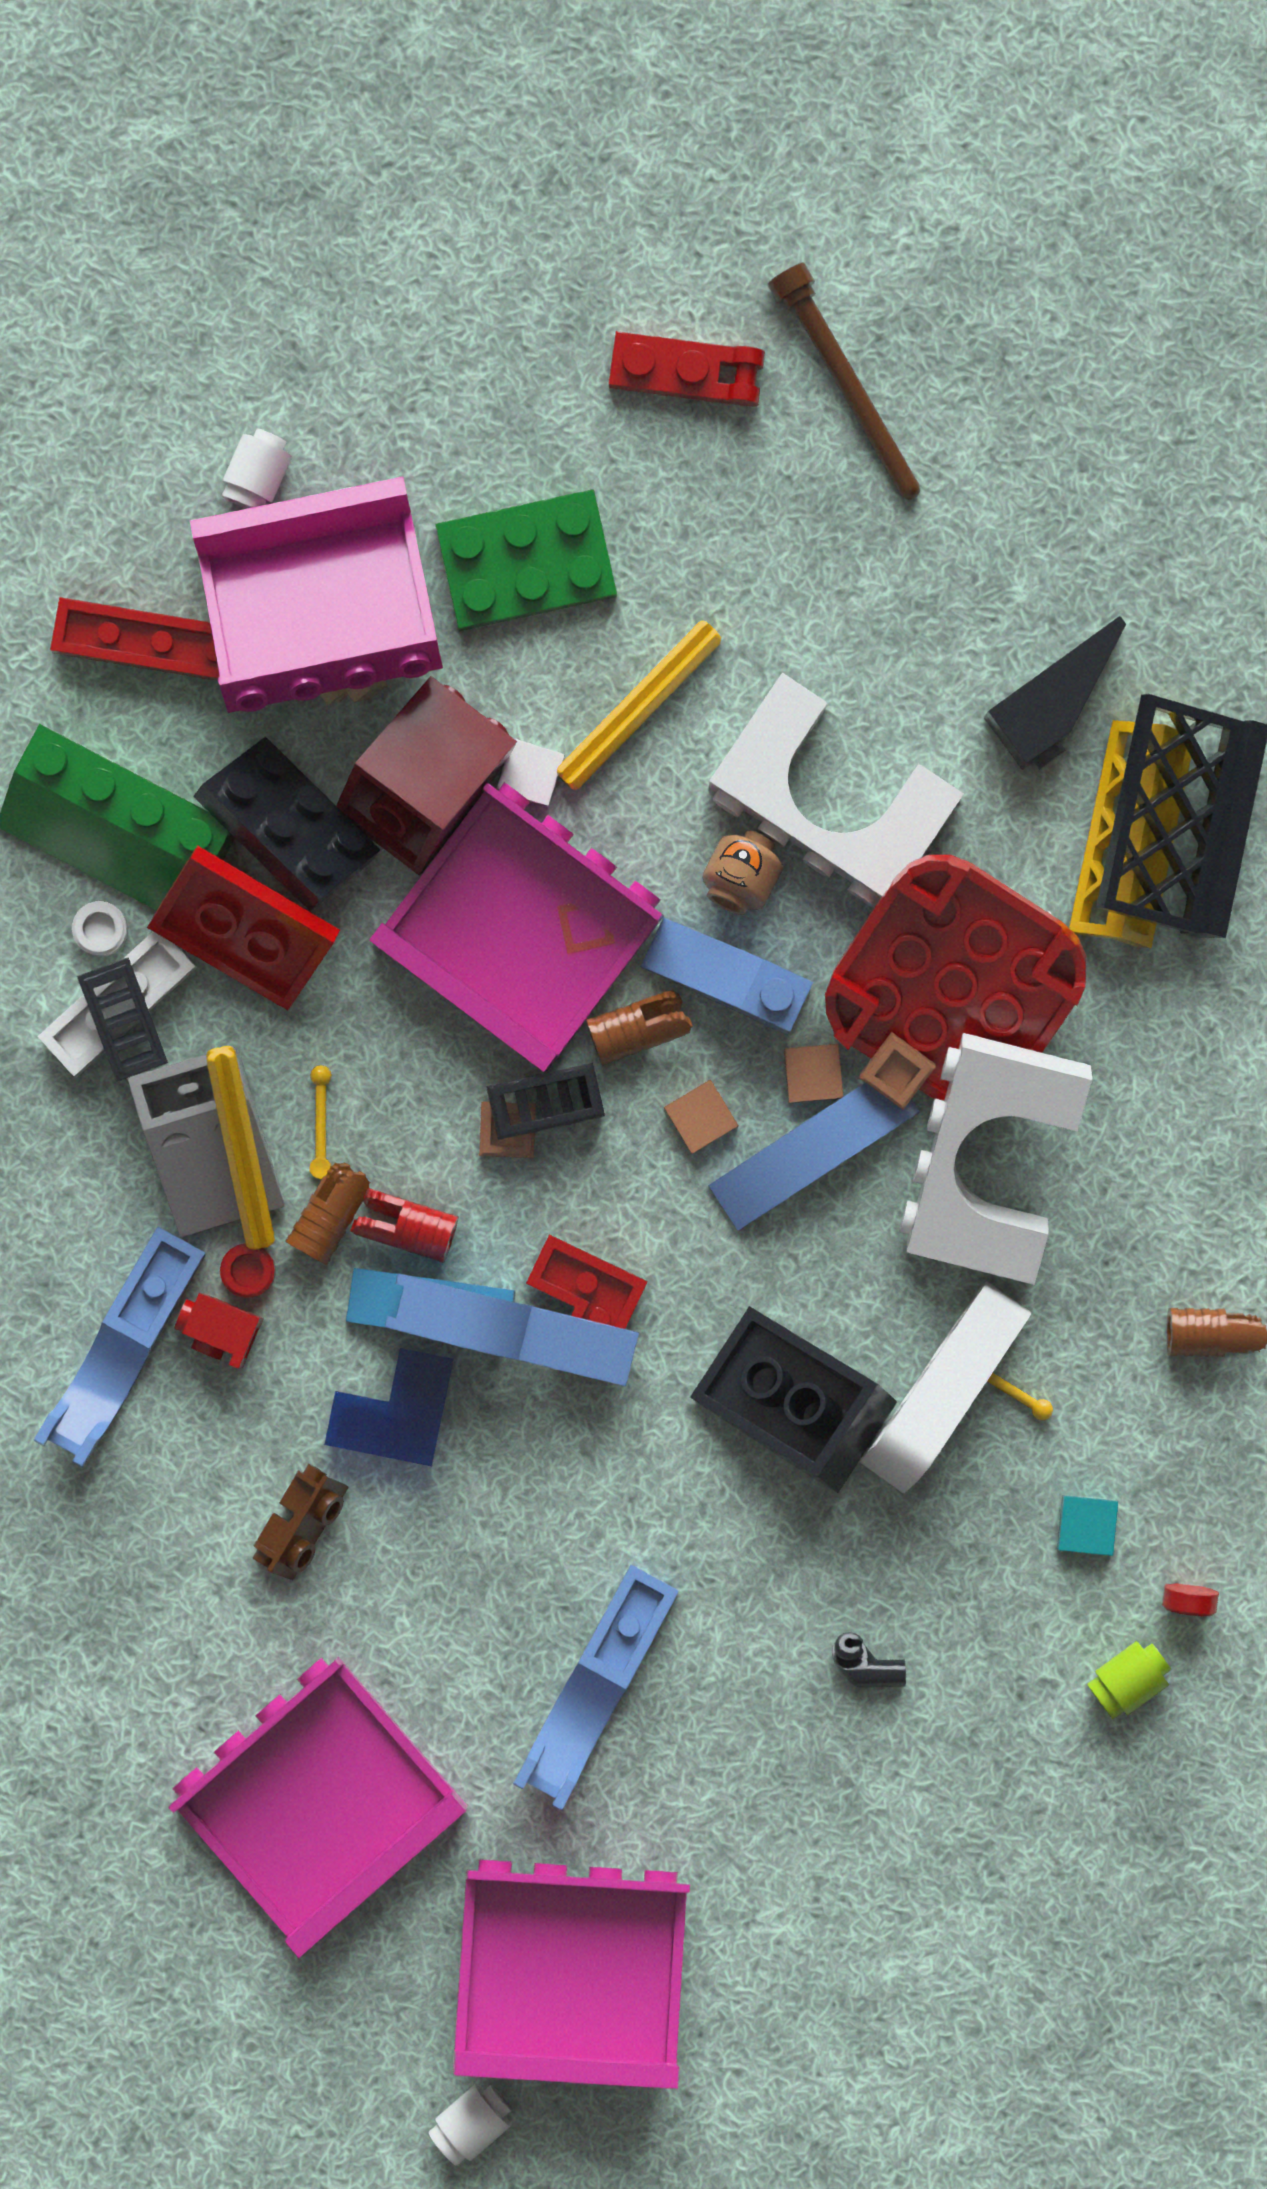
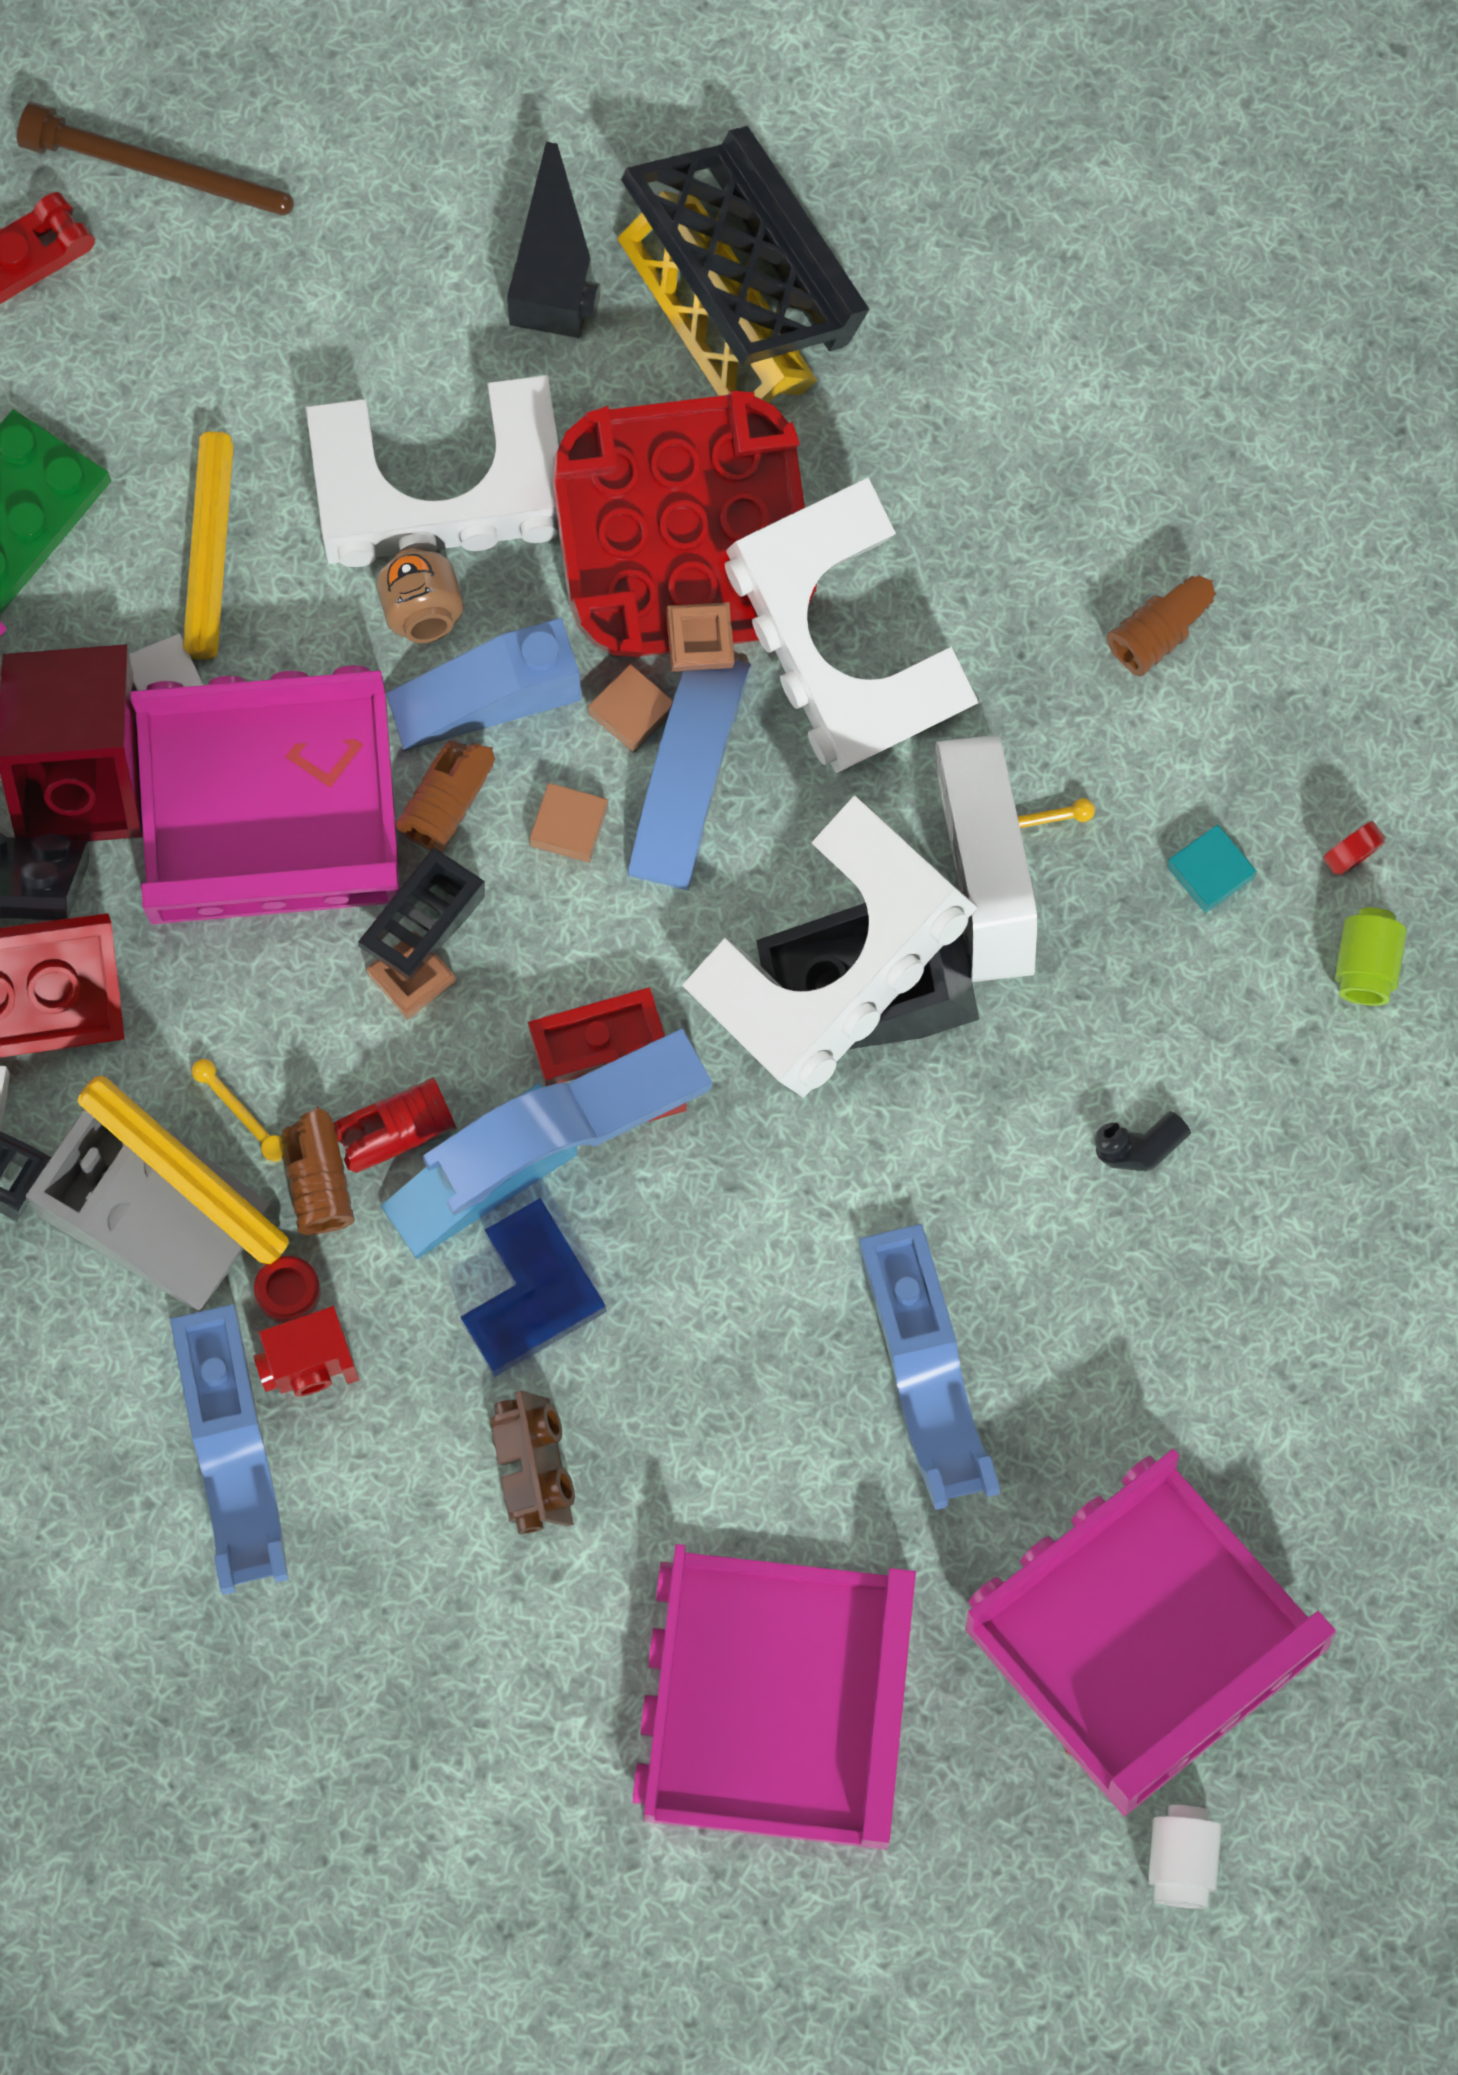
camera: 40 degrees left, 15 degrees down
none -> white arch [682,795,978,1098]

